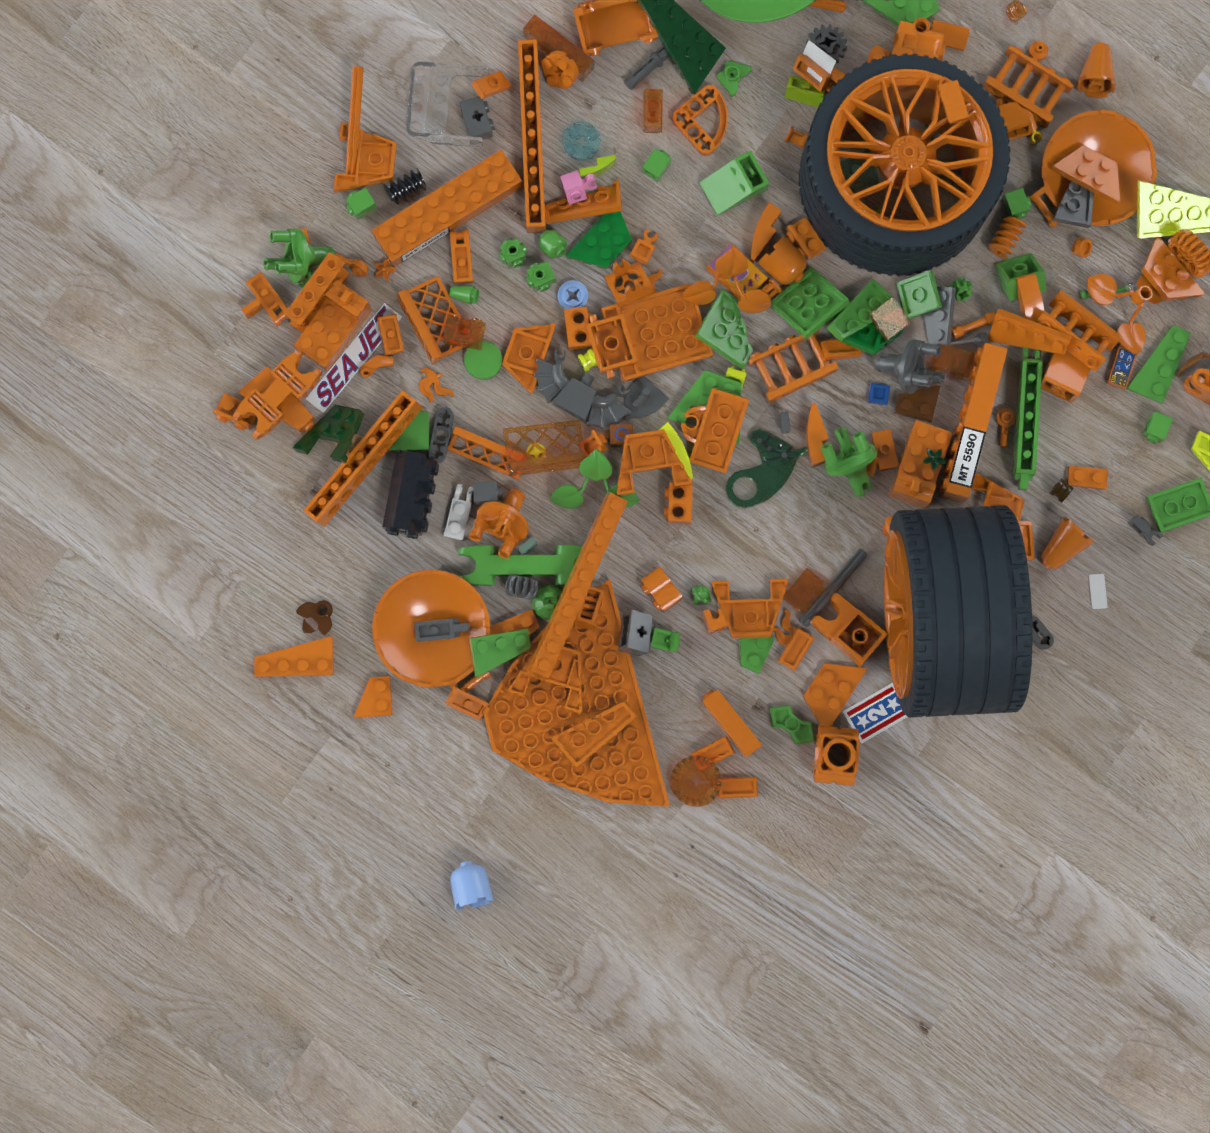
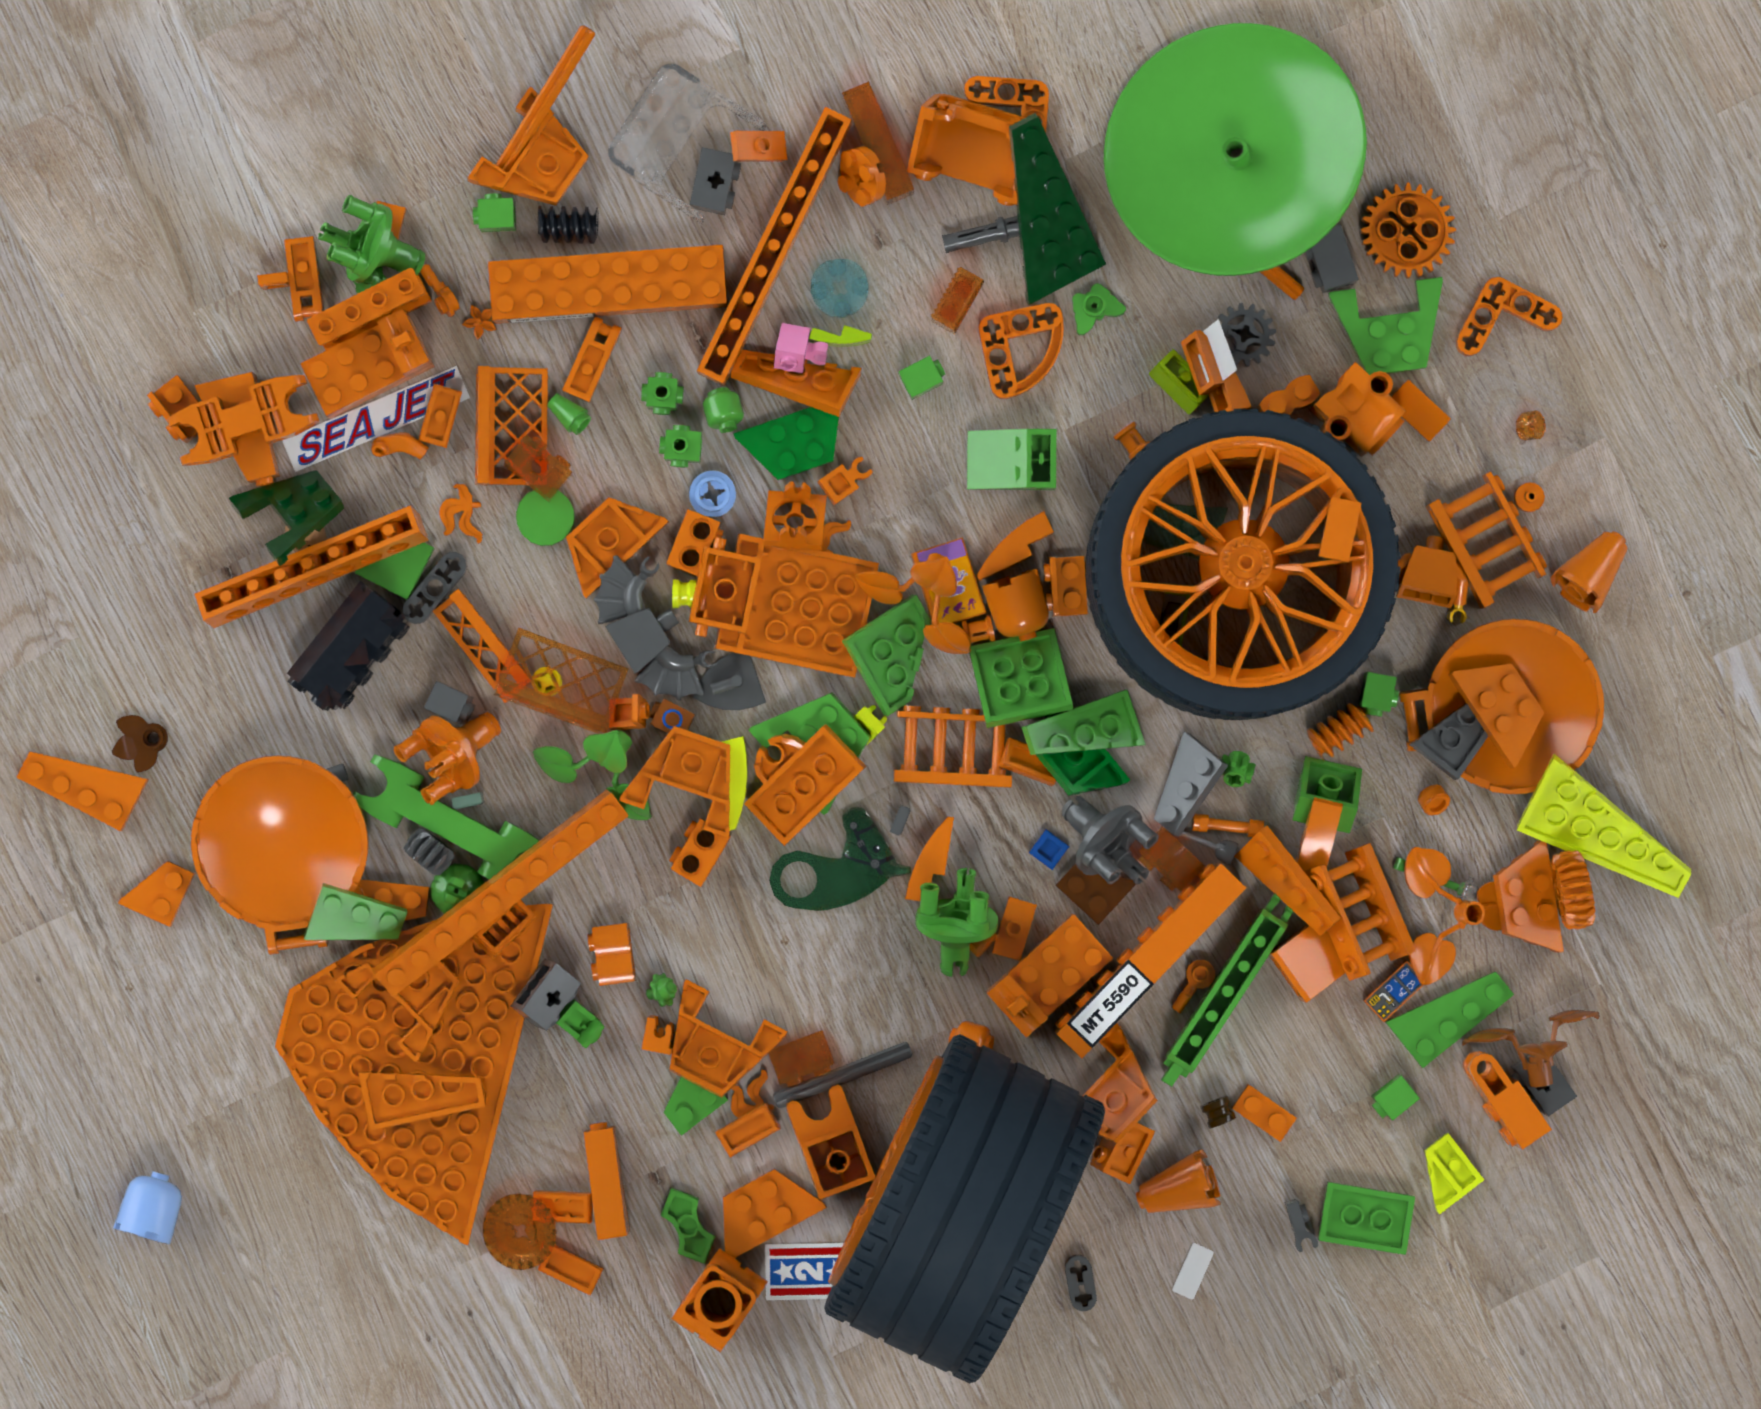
camera: 35 degrees right, 5 degrees up
dark grey hinge [414,618,471,642] -> none
white hinge [444,484,473,541] -> none
orange plate [445,686,489,721] -> none
clear orange piece [869,297,911,341] -> none
bright green tile [897,270,942,319] -> none
dark green plant [923,448,946,471] -> none

